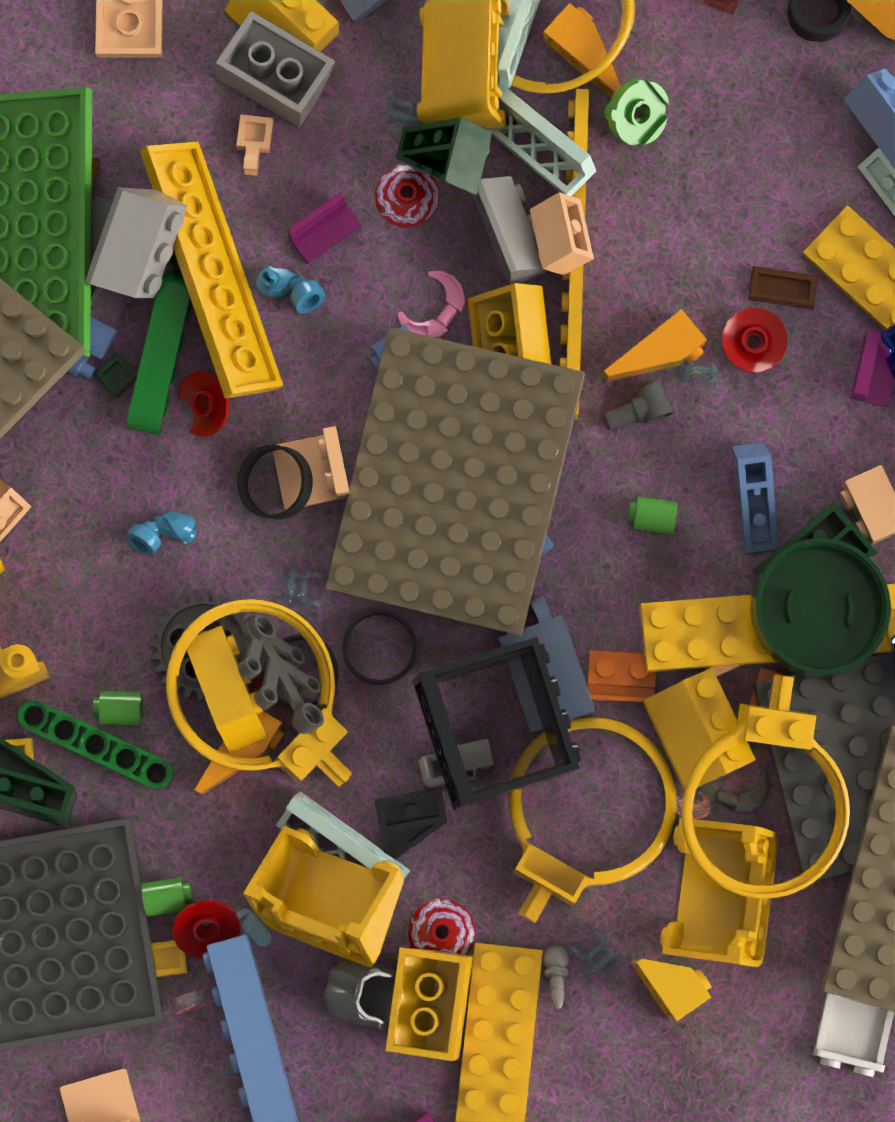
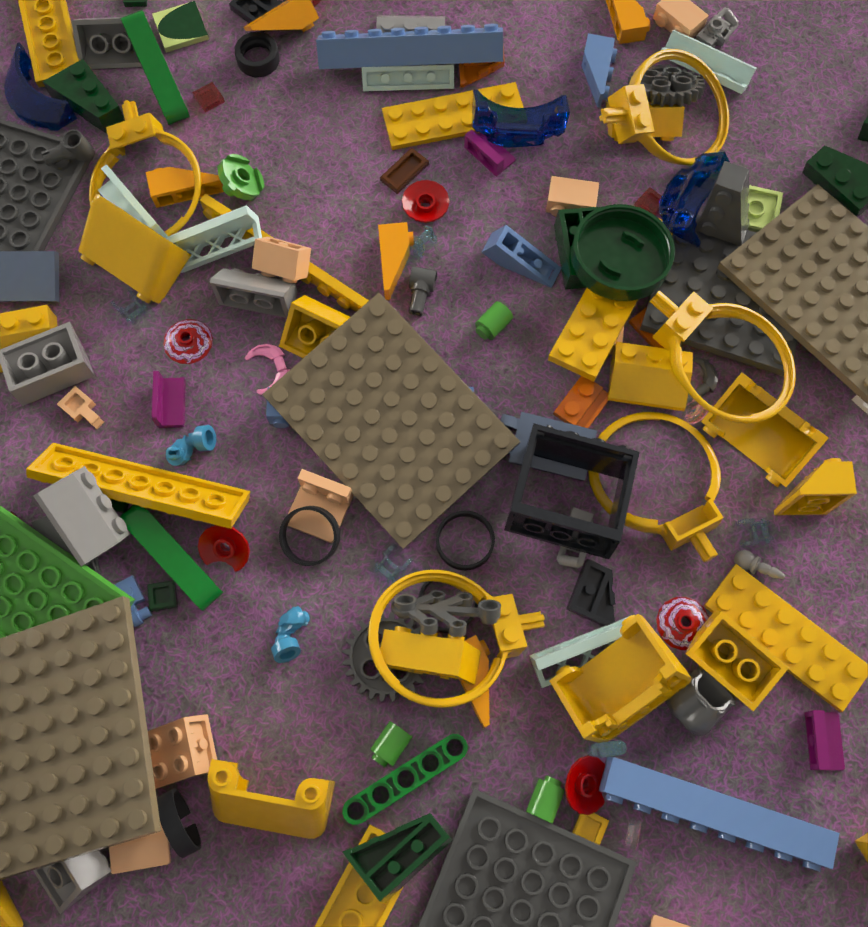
camera: 55 degrees left, 10 degrees down
dark green wedge [396,117,492,195] -> none

